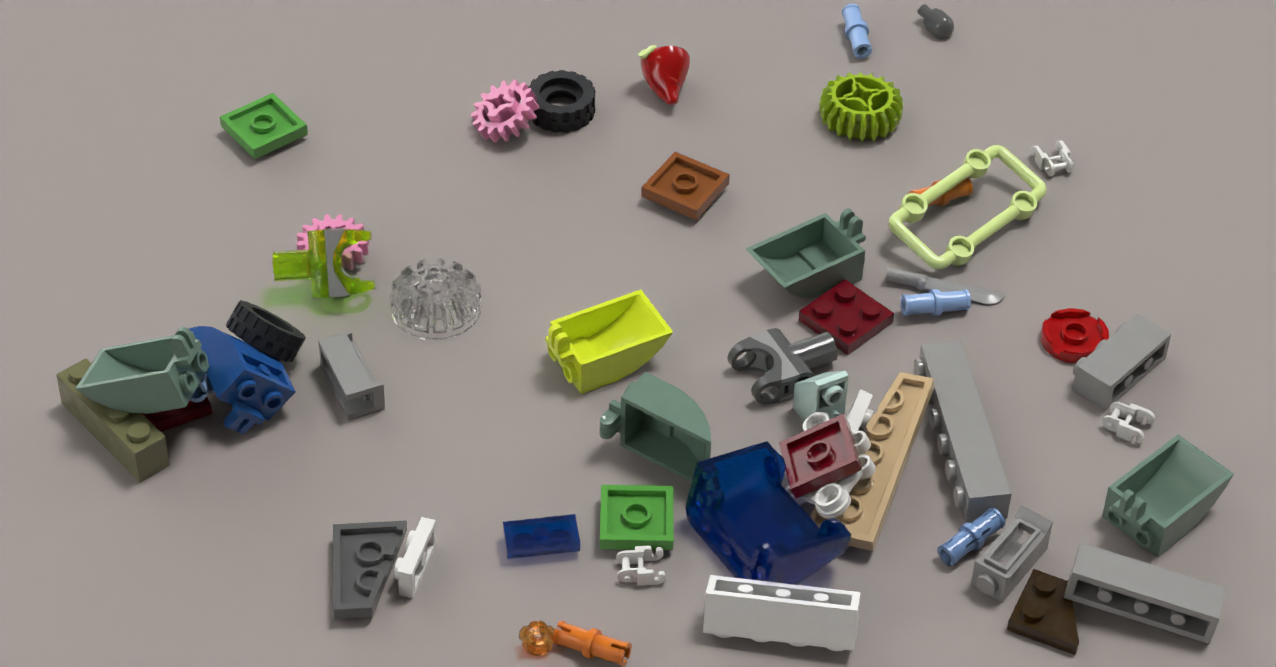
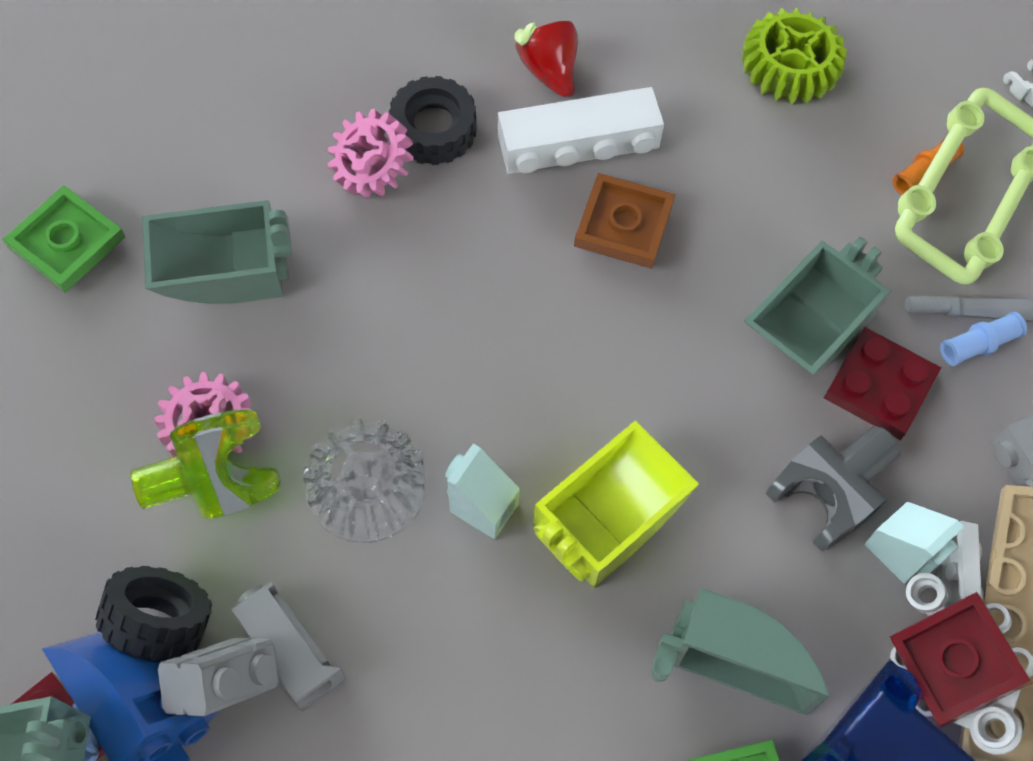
camera: 15 degrees left, 20 degrees up
none -> sand green piece [142,200,292,304]
none -> light grey brick [158,638,279,716]
none -> light aqua slope [445,443,520,540]
none -> white brick [498,87,664,174]

